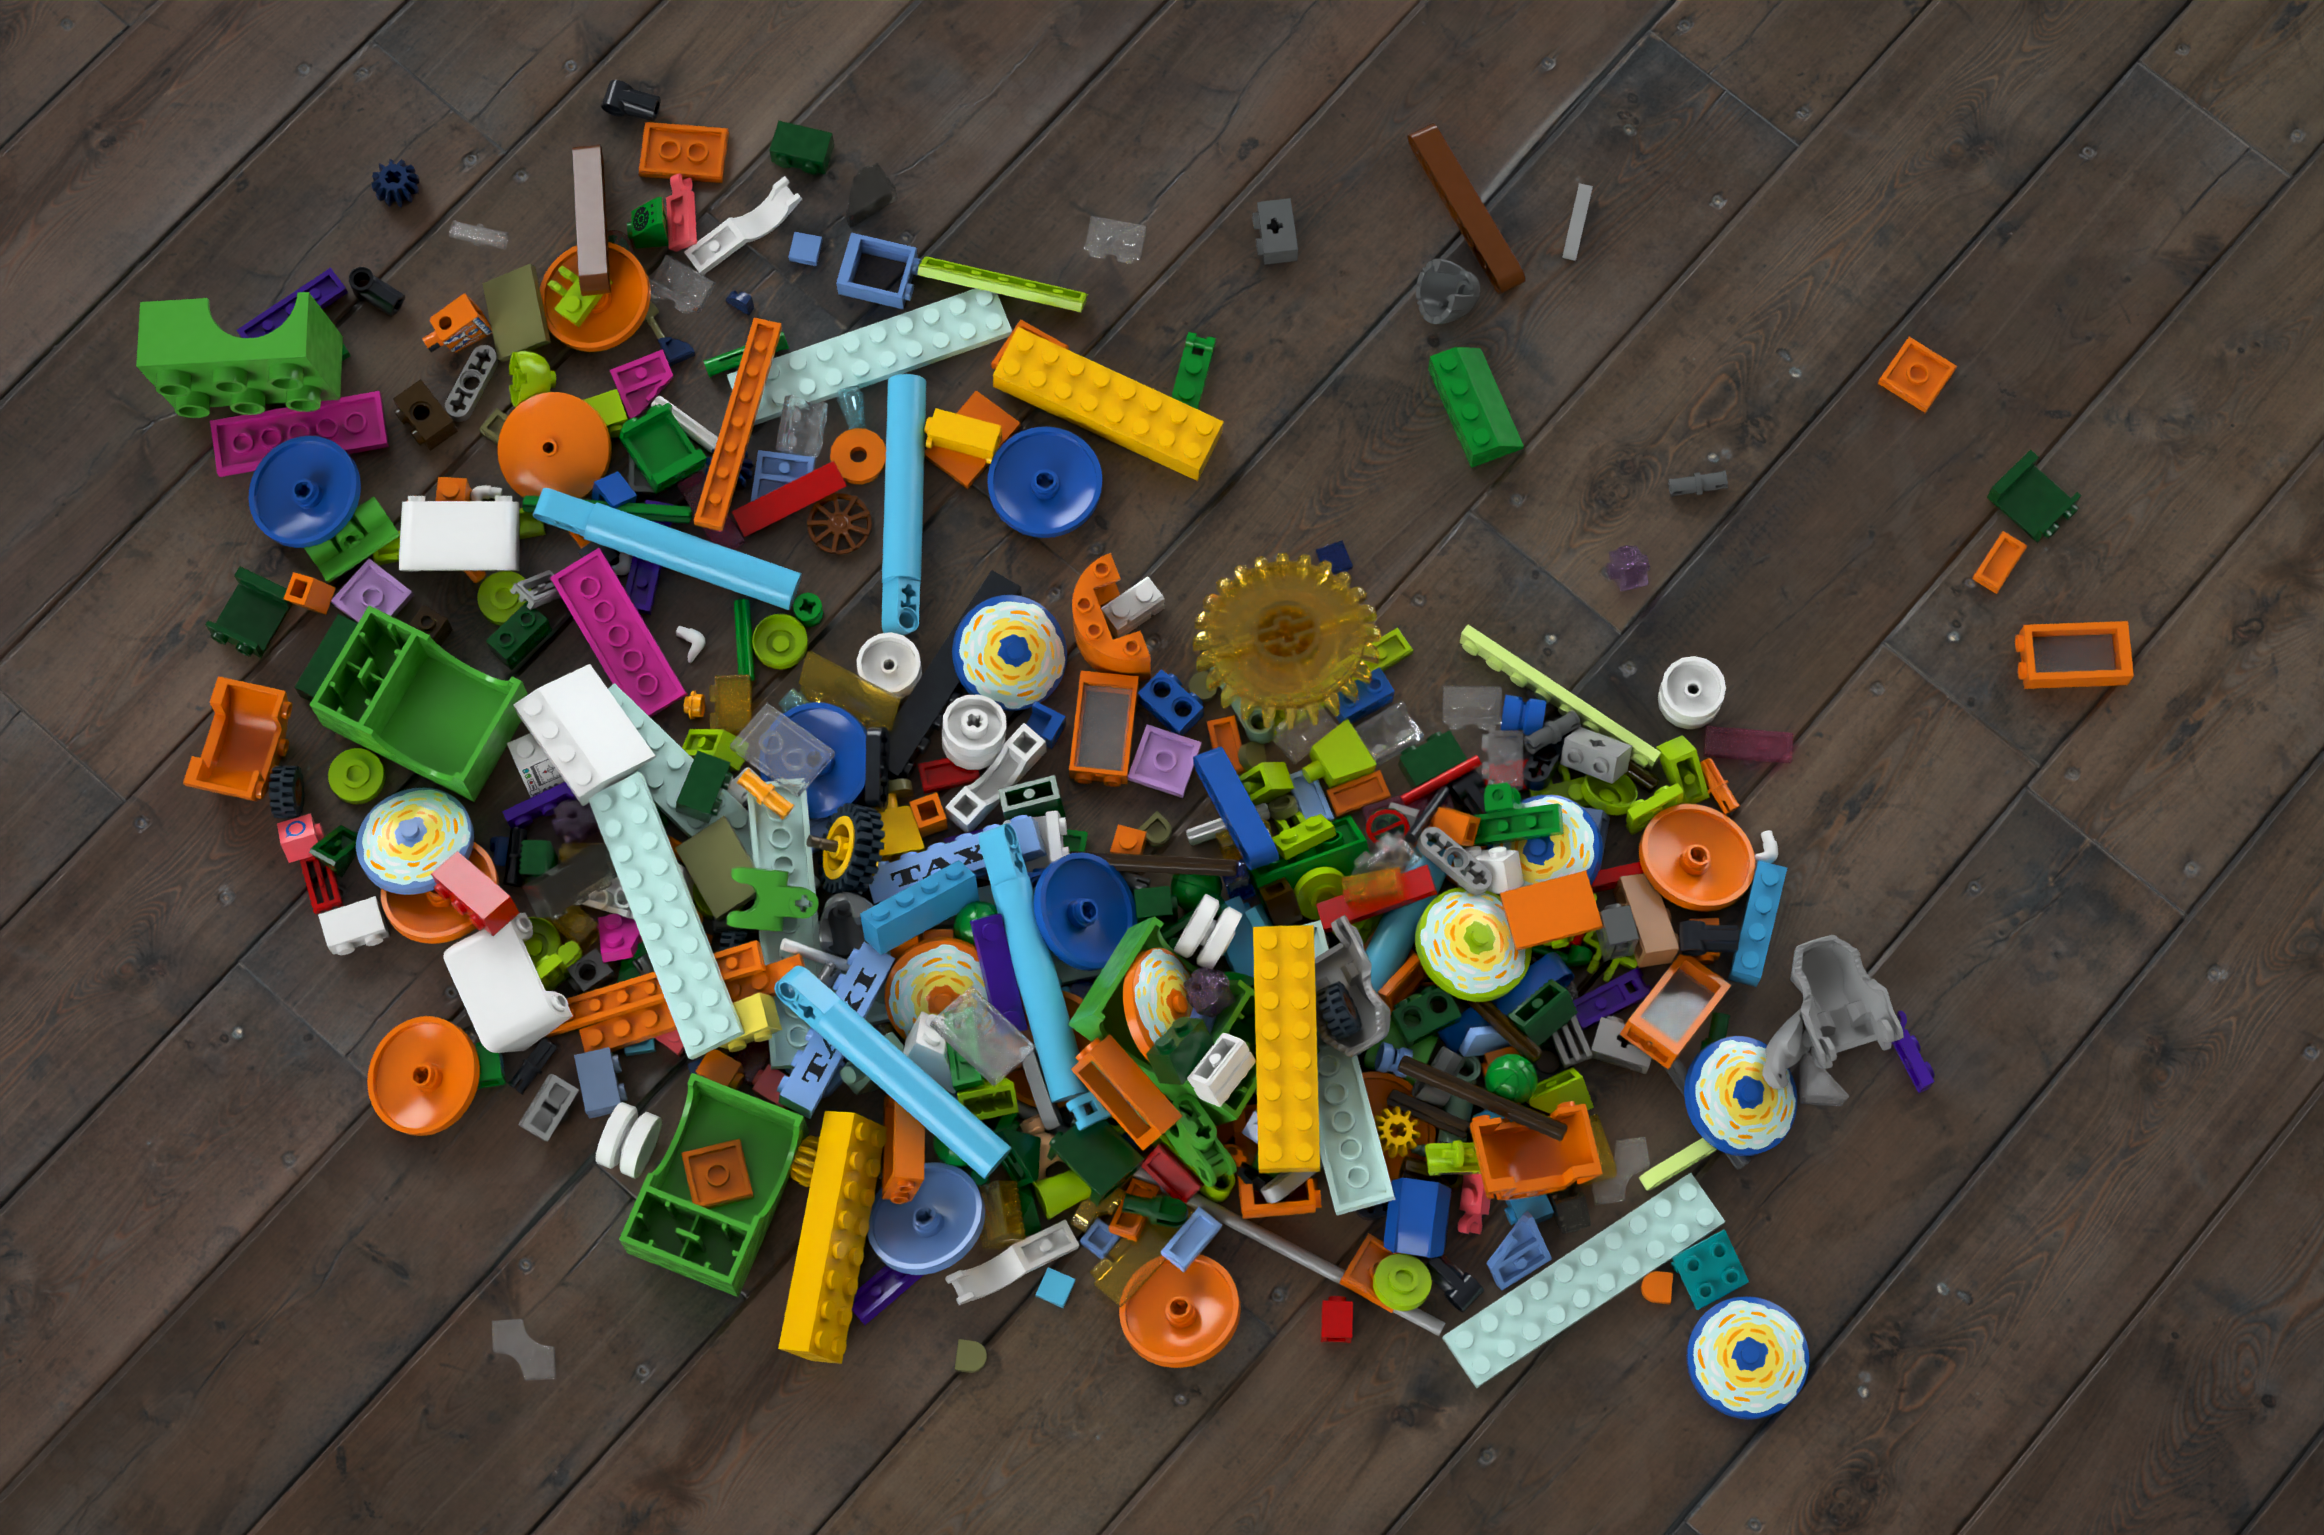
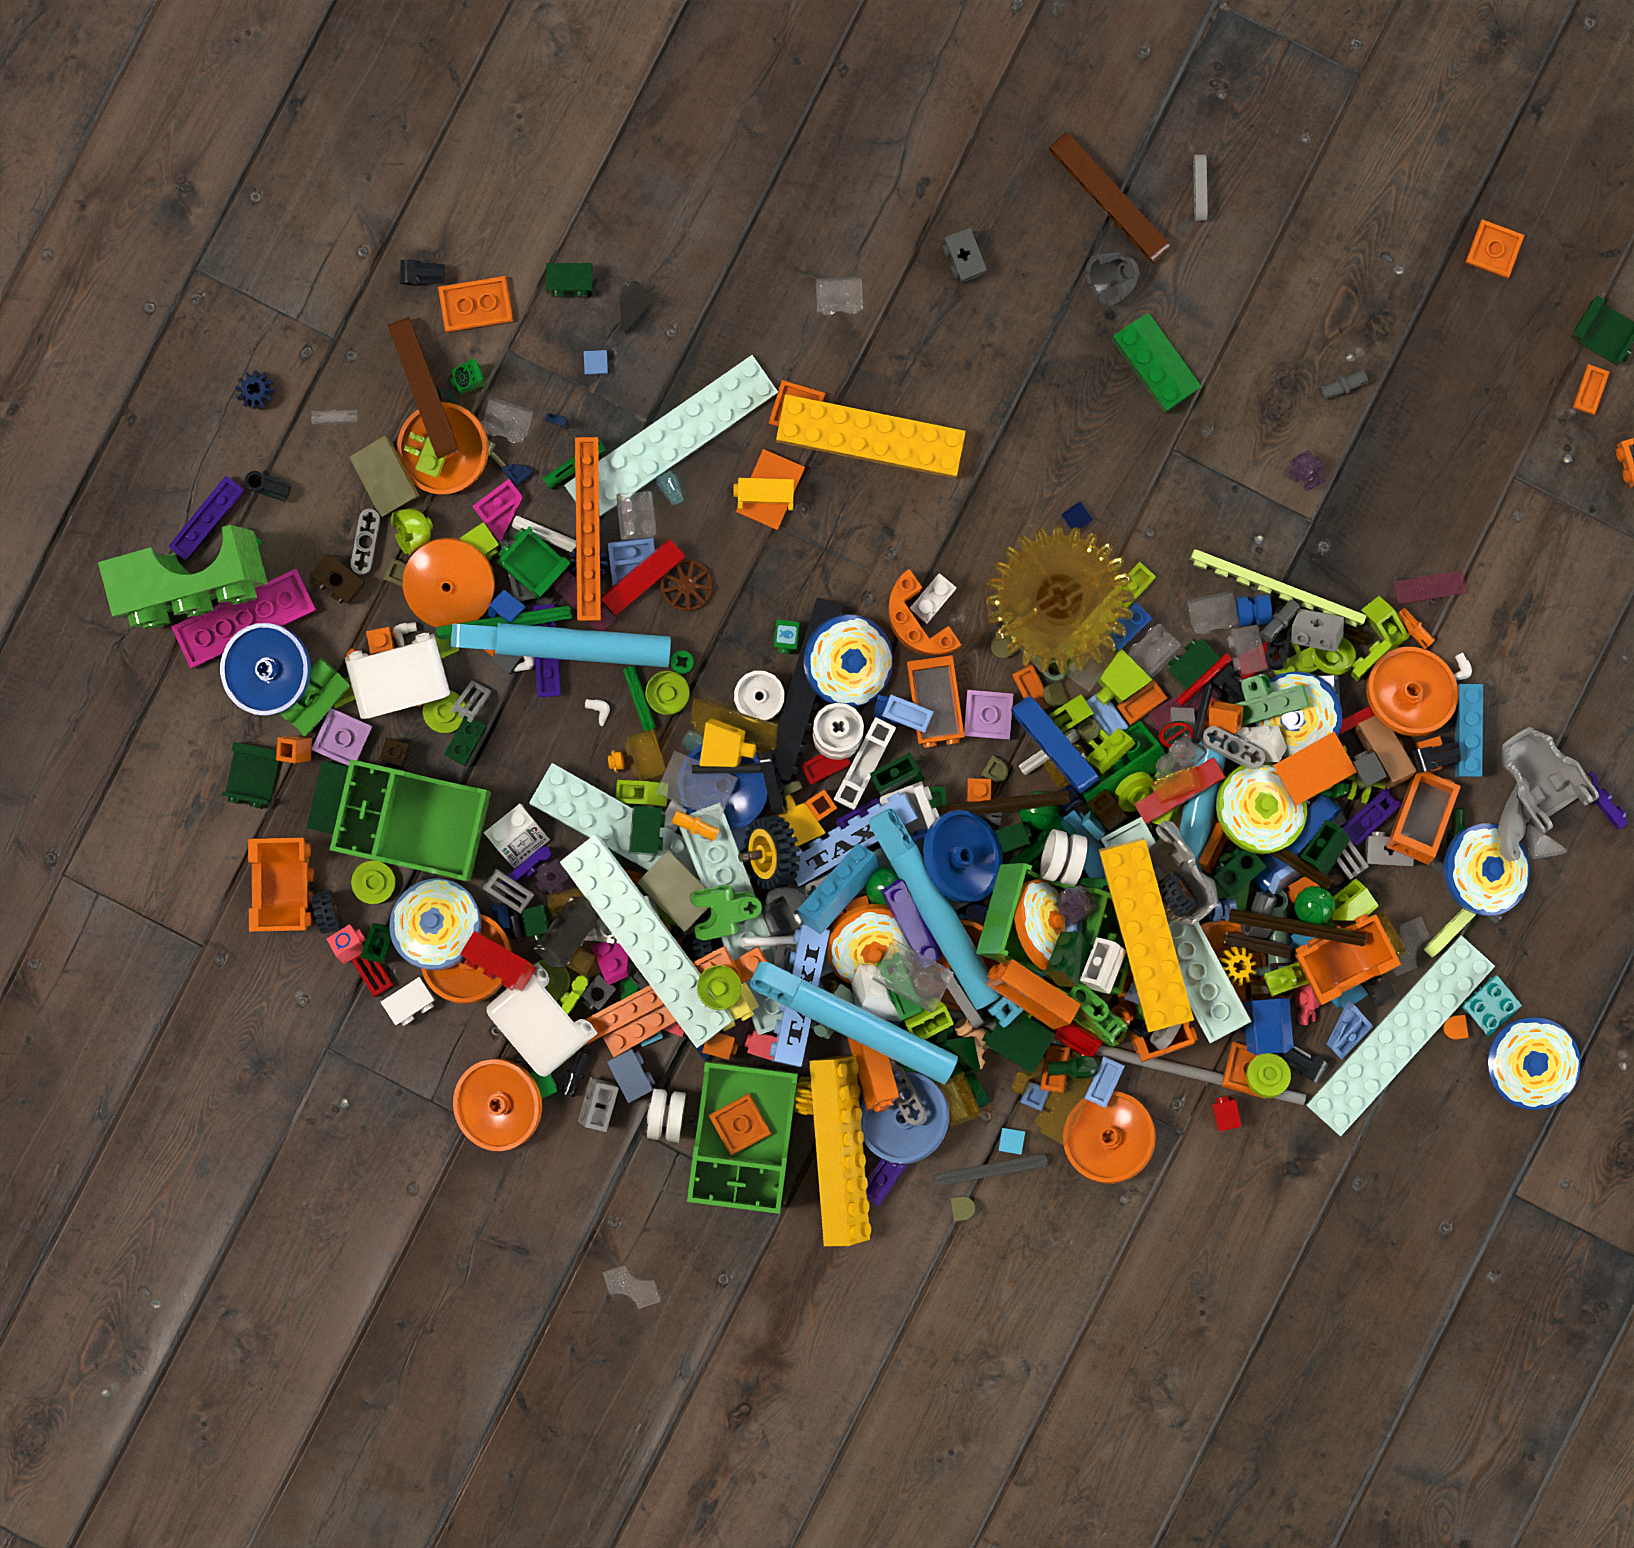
camera: 15 degrees left, 15 degrees up
orange torso [422,293,492,353] -> none
white slope [513,664,656,806] -> none
dark pink plate [550,548,688,718] -> none
coral plate [666,173,697,252] -> none
white piece [684,176,802,276] -> none
orange tile [830,428,886,484] -> none
medium blue window [836,233,921,309] -> none
medium azure piece [882,374,926,636] -> none
lime tile [917,256,1088,312] -> none
white piece [945,1219,1080,1305] -> none
blue dish [988,427,1102,538] -> none
lime plant [1032,1170,1092,1220] -> none
blue brick [1137,669,1204,736] -> none
green plate [1171,332,1216,409] -> none
white wheel [1658,656,1726,729] -> none
none -> light grey tile [483,869,534,914]
none -> pearl dark grey piece [692,763,761,774]
none -> lime piece [697,965,741,1011]
none -> yellow torso [700,719,756,767]
none -> brick [774,620,800,654]
none -> light blue tile [882,695,934,733]
none -> light grey beam [891,1064,927,1126]
none -> dark grey axle [934,1154,1048,1186]

